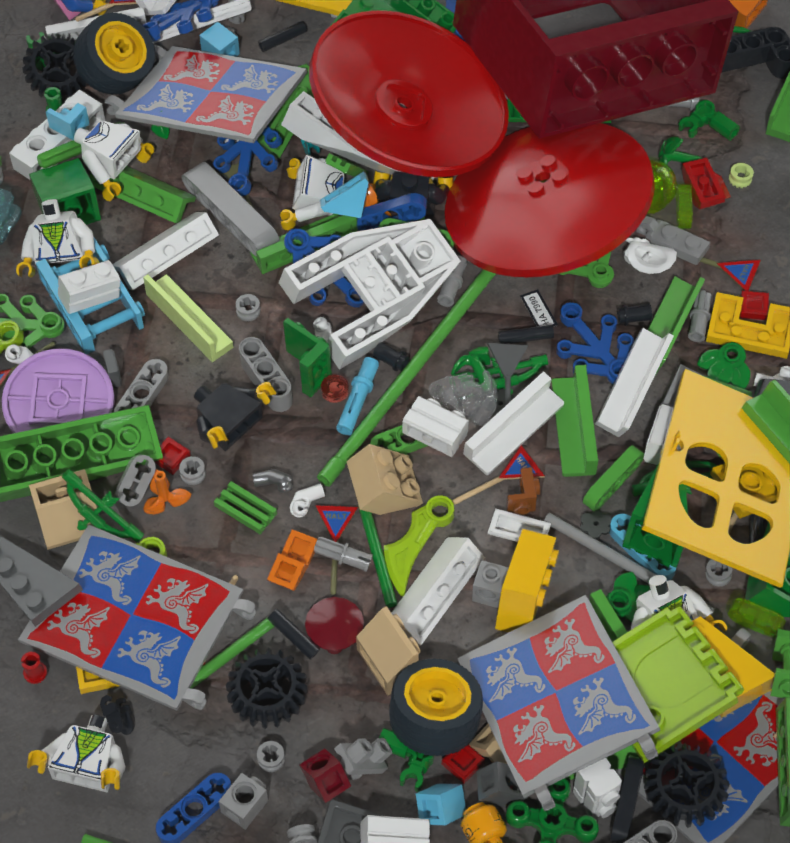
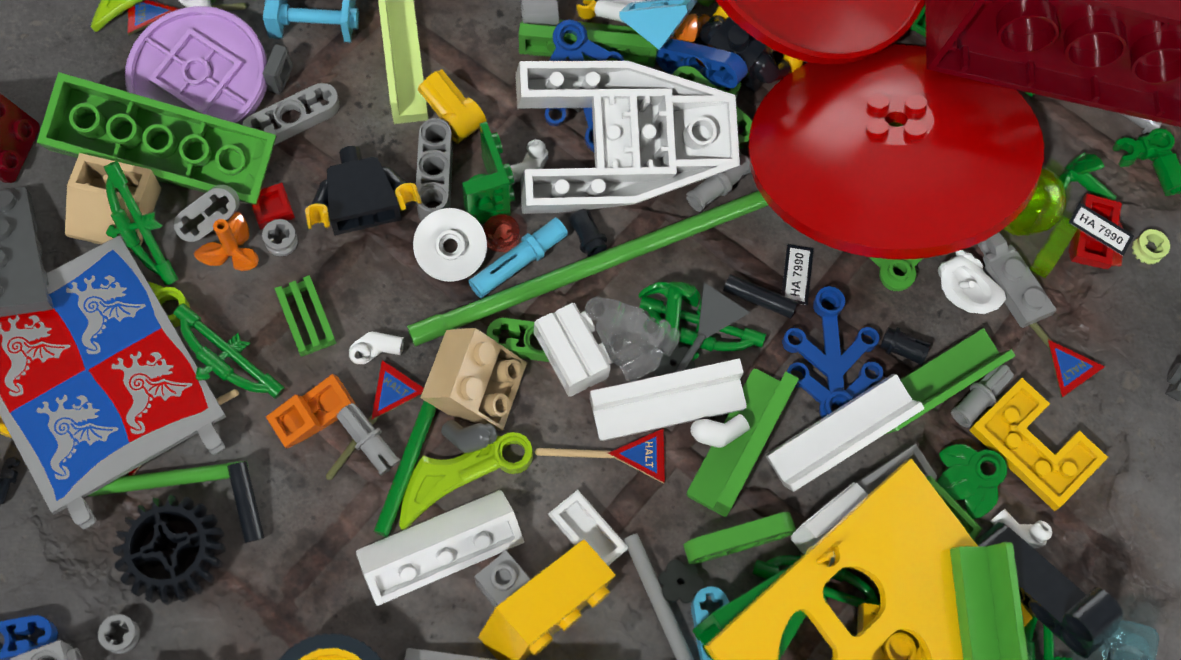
camera: 25 degrees right, 10 degrees up
light grey bush [236,294,260,321] -> none
flat silver arm [252,469,293,493] -> none
dark red dish [305,597,364,654] -> none
tan slope [356,606,420,696] -> none
dark orange bracket [506,467,540,515] -> none
red tile [740,290,769,320] -> none
none -> green piece [174,303,285,399]
none -> white dish [413,208,487,282]
none -> yellow piece [418,69,487,144]
none -> dark grey arm [441,420,497,453]
none -> white arm [691,414,750,448]
none -> sticker [1068,202,1134,256]

